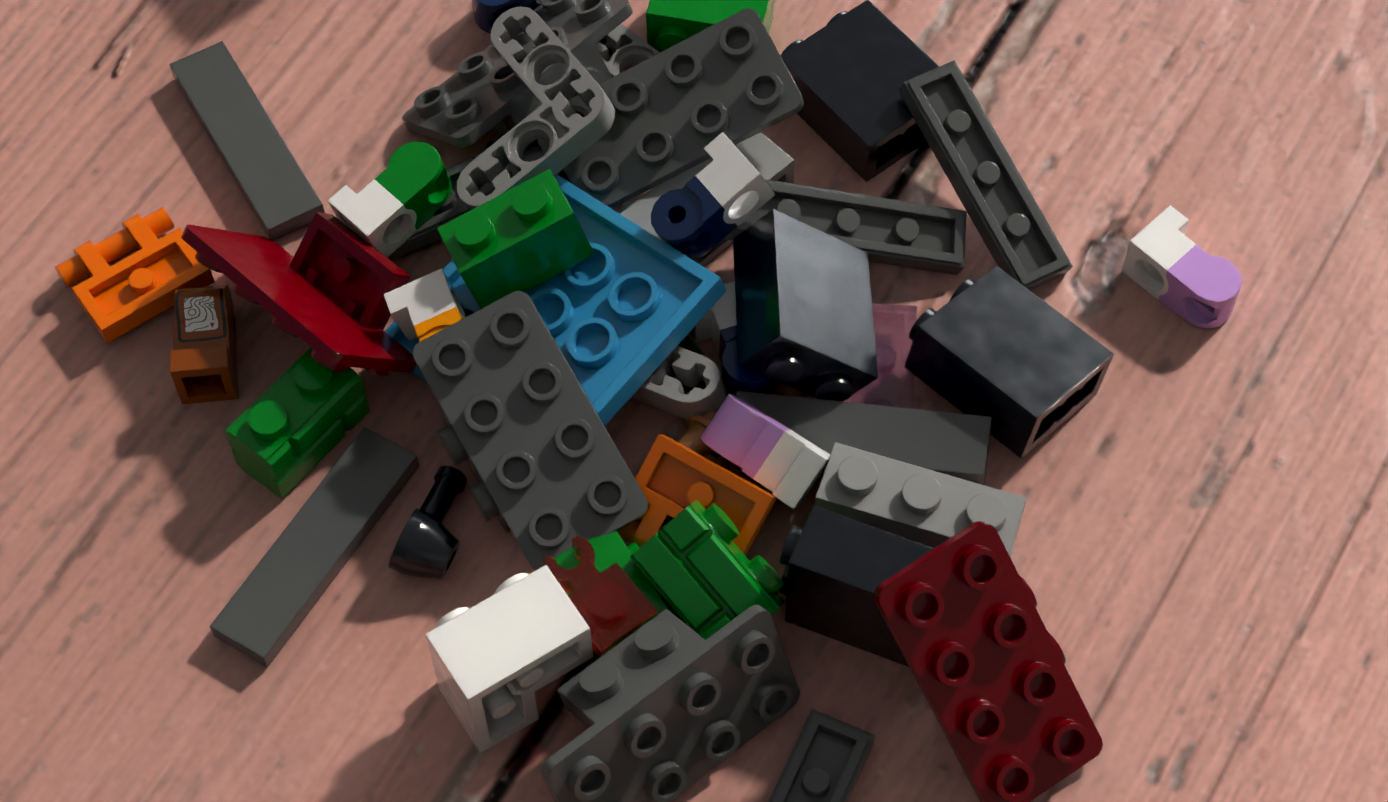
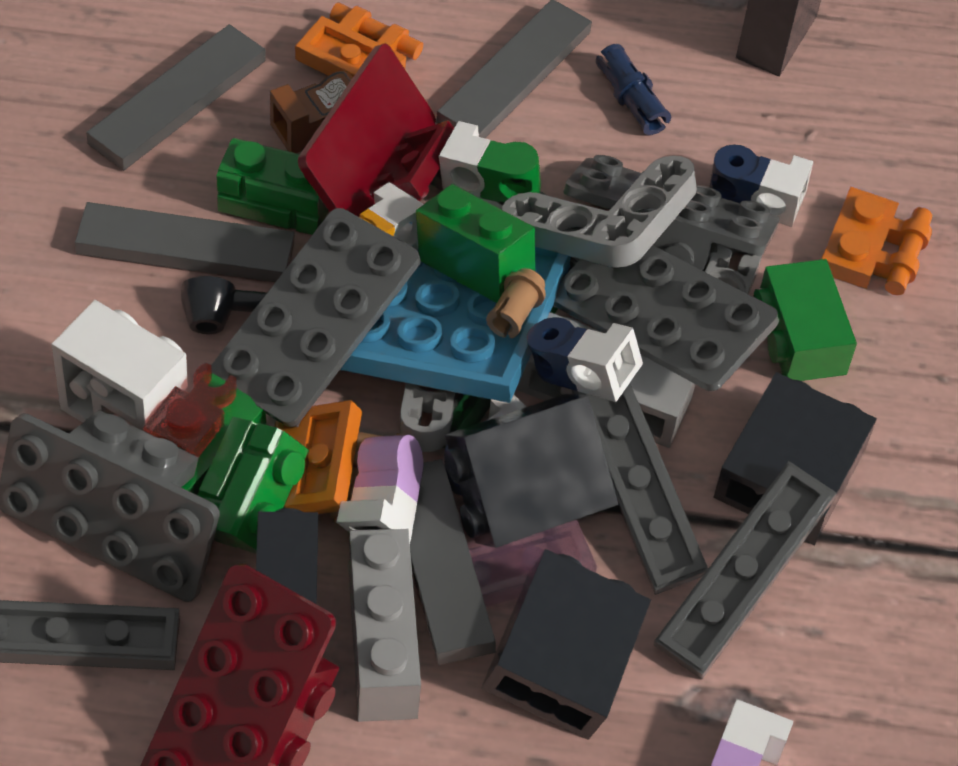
camera: 60 degrees right, 5 degrees down
none -> dark grey tile [86,24,266,171]
none -> medium nougat pin [486,268,546,338]
none -> dark blue pin [595,44,672,135]

